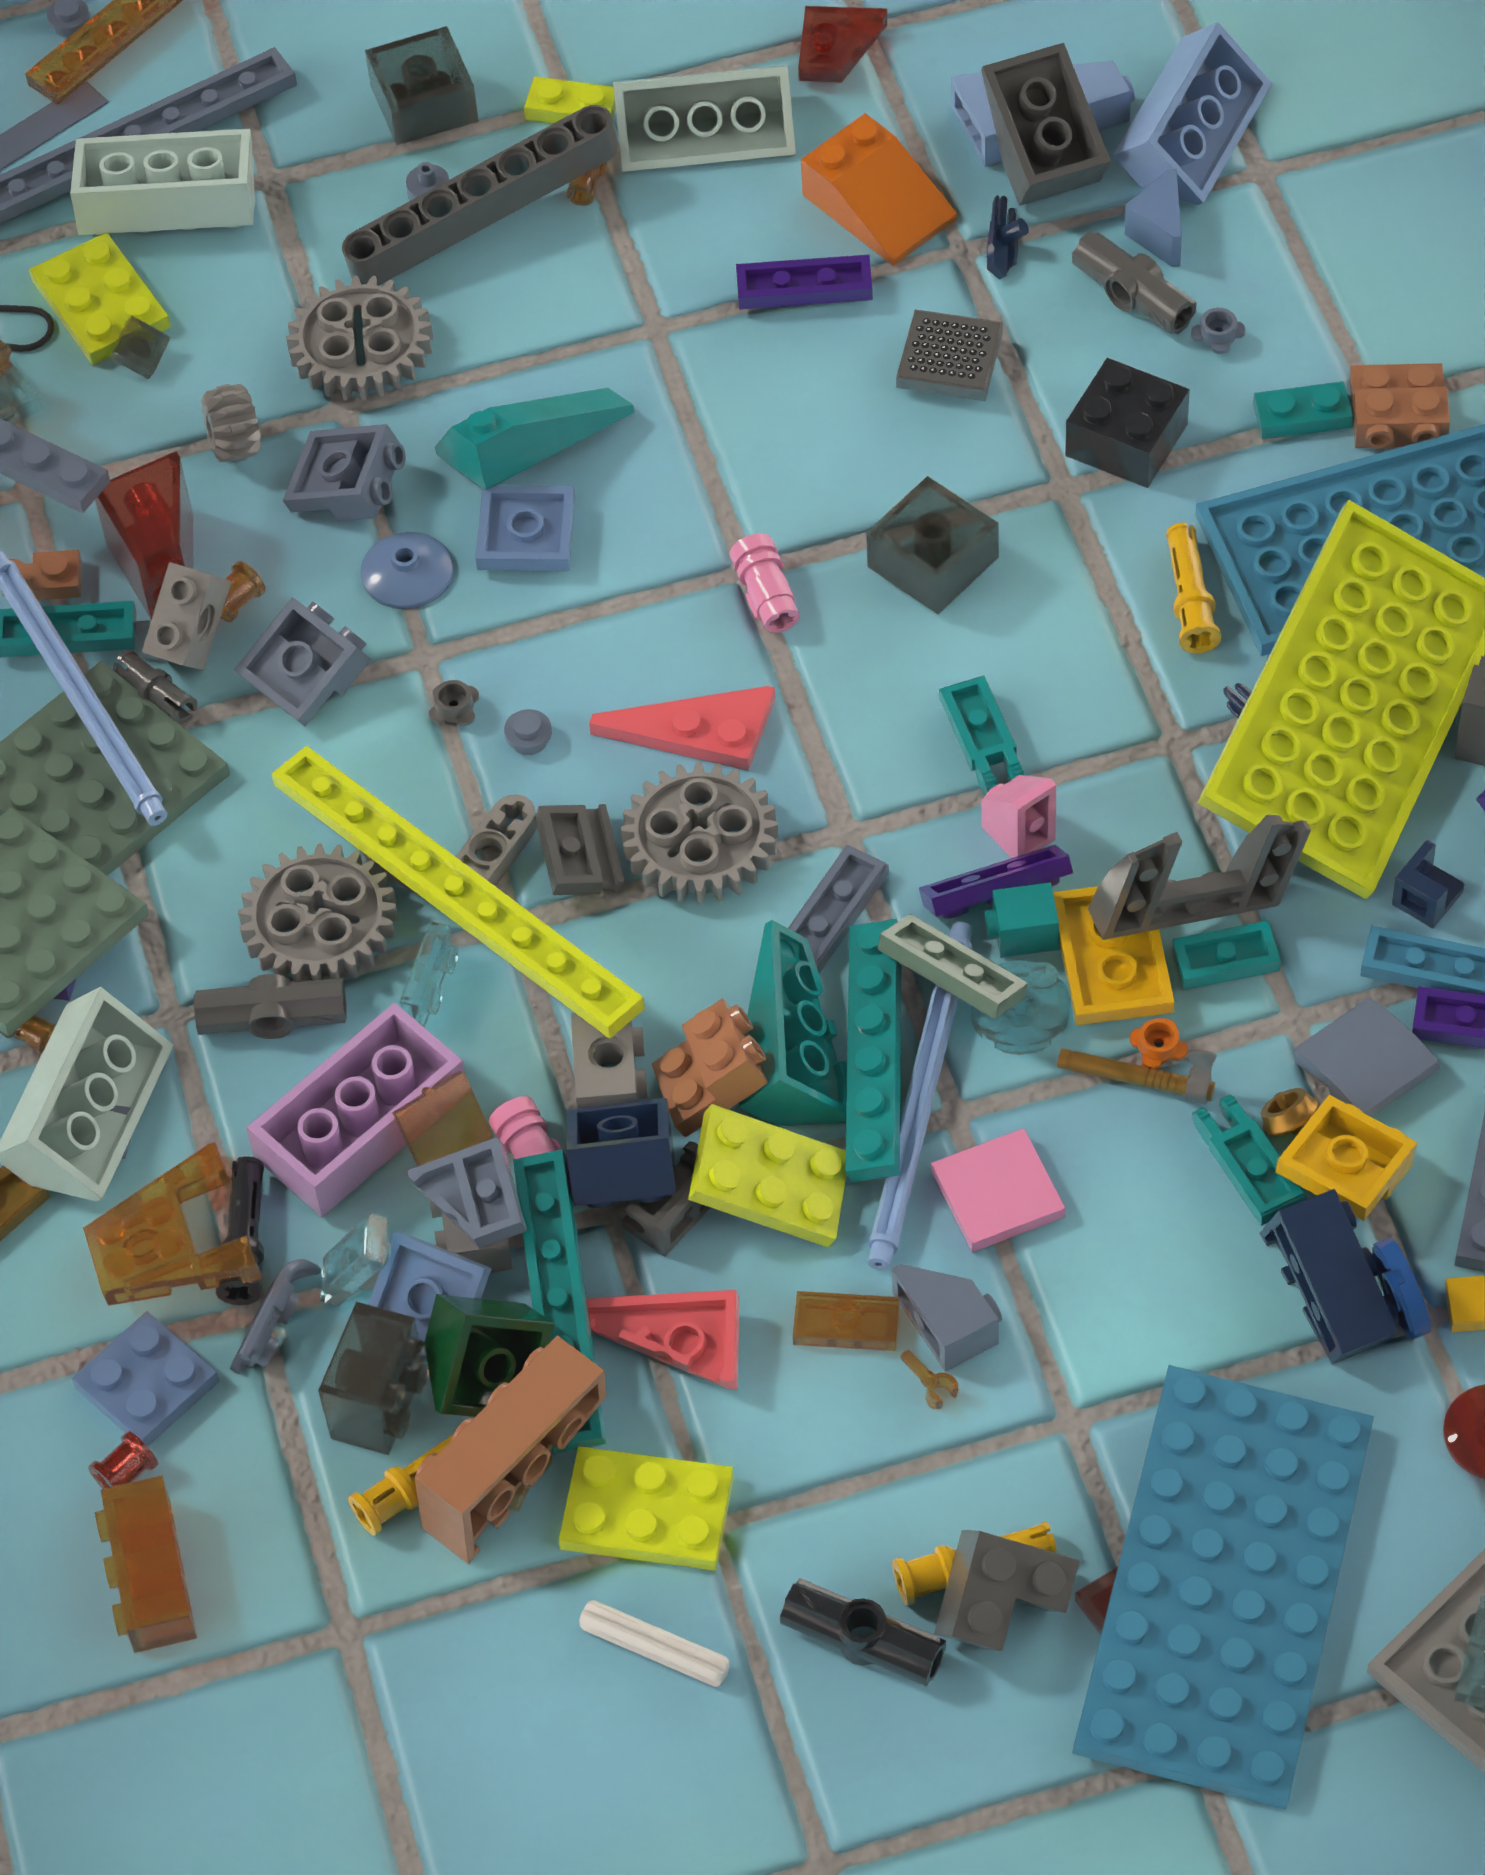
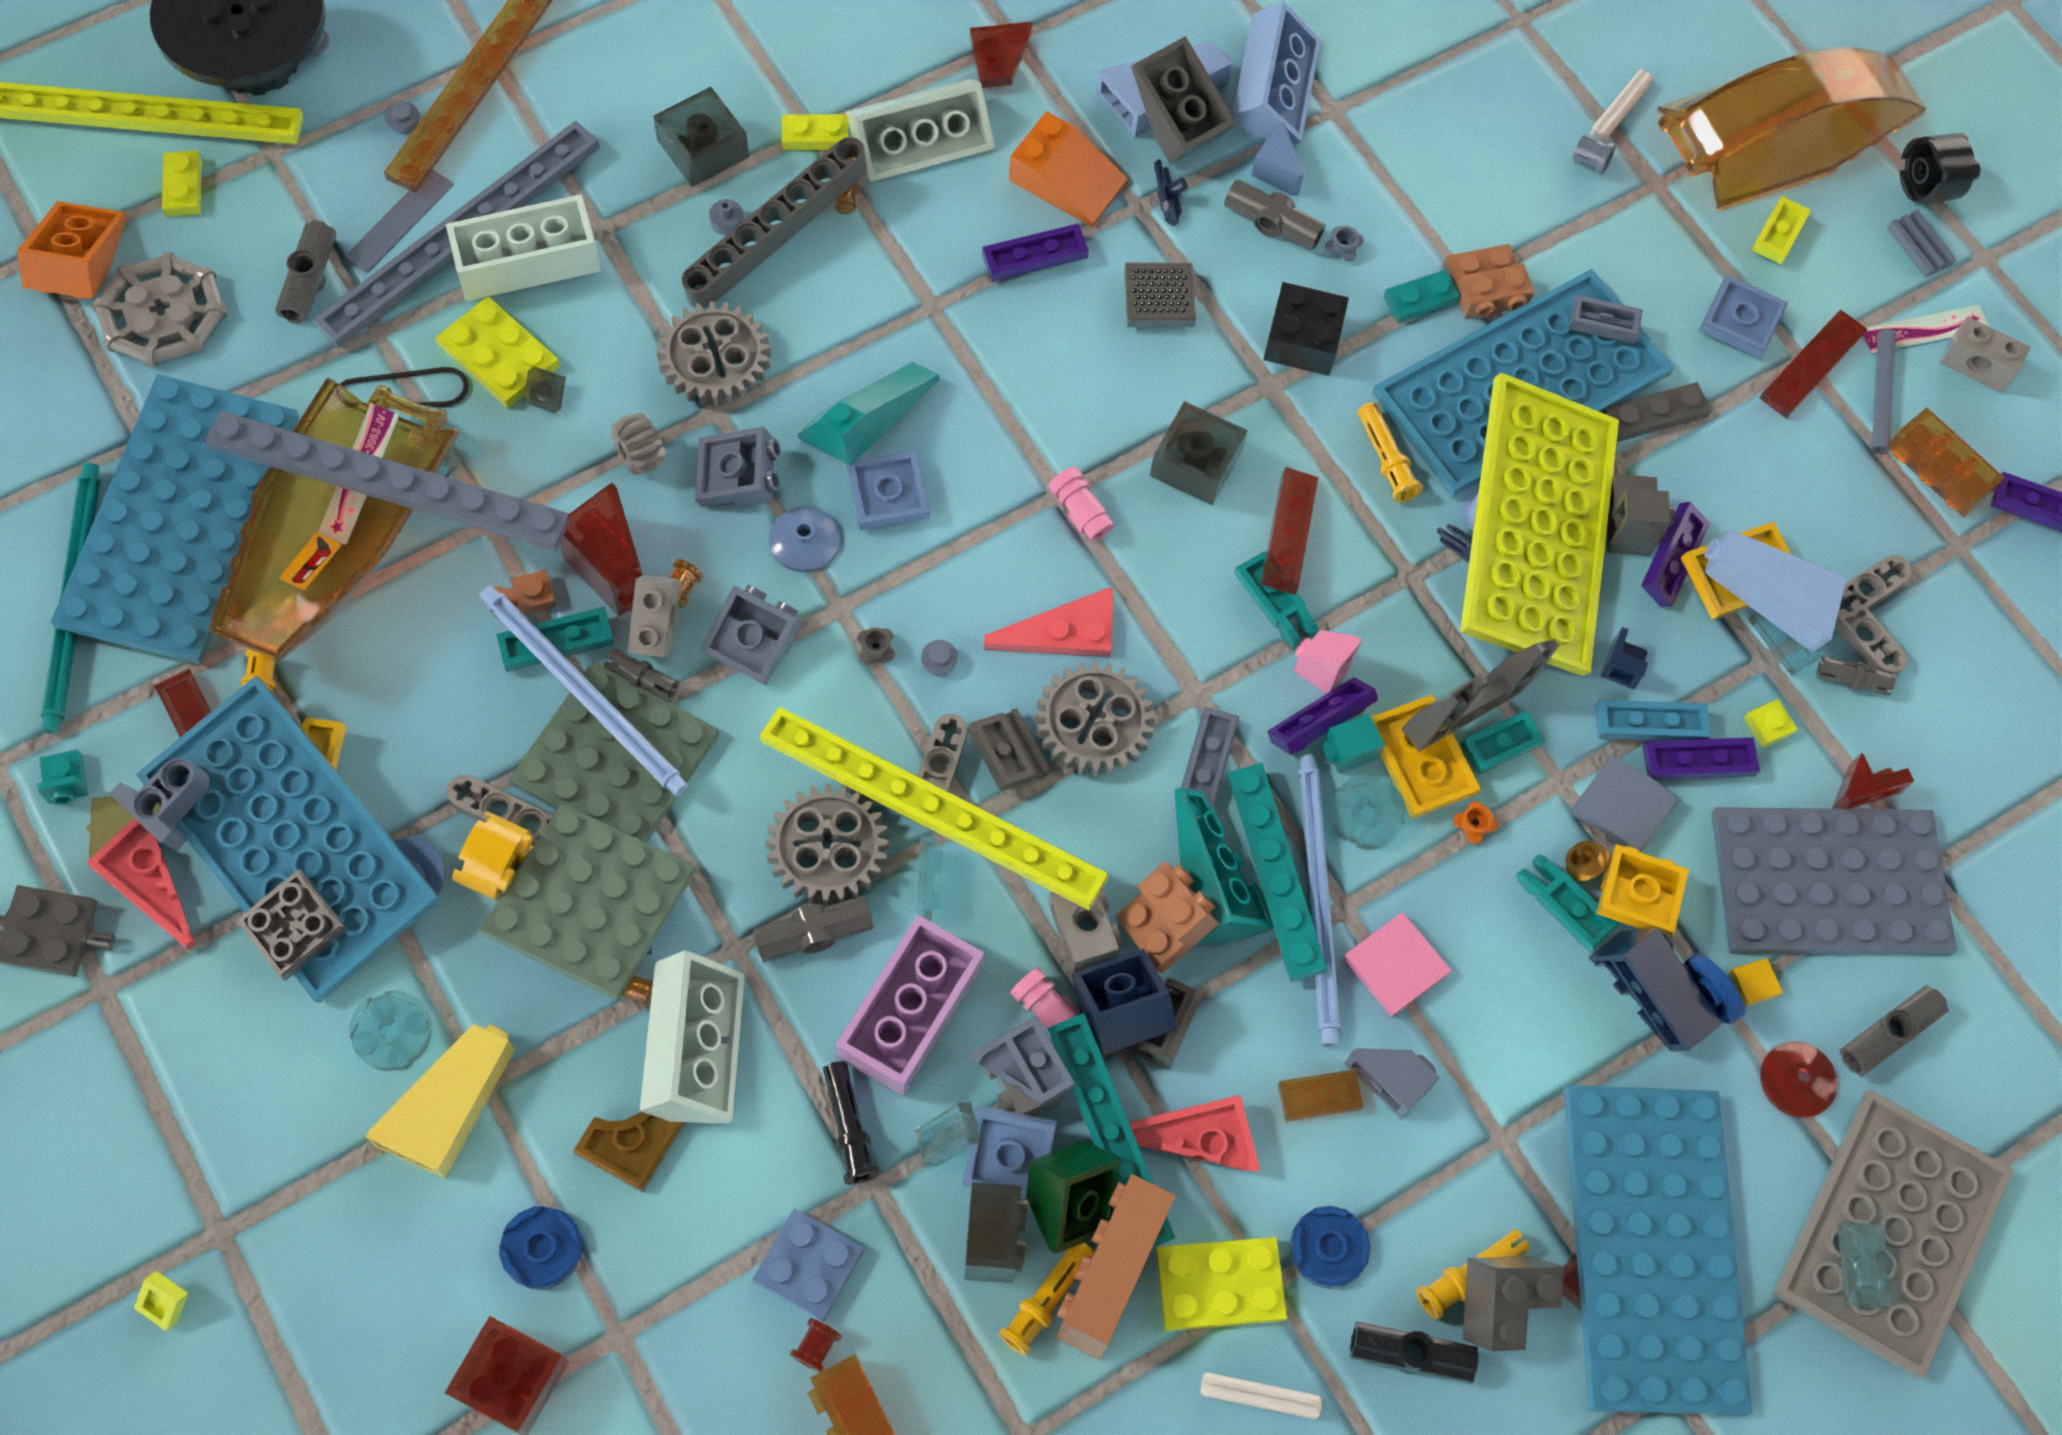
camera: 25 degrees left, 10 degrees up
clear orange wing [83,1142,262,1306] -> none
sand blue piece [229,1259,322,1374] -> none
clear orange piece [392,1071,494,1166] -> none
neon yellow plate [688,1104,847,1247] -> none
sand green plate [878,914,1028,1020] -> none
clear orange hand [900,1350,959,1409] -> none
pearl gold piece [1057,1048,1217,1104] -> none
none -> clear red tile [1261,467,1319,595]
none -> blue tile [1289,1206,1371,1289]

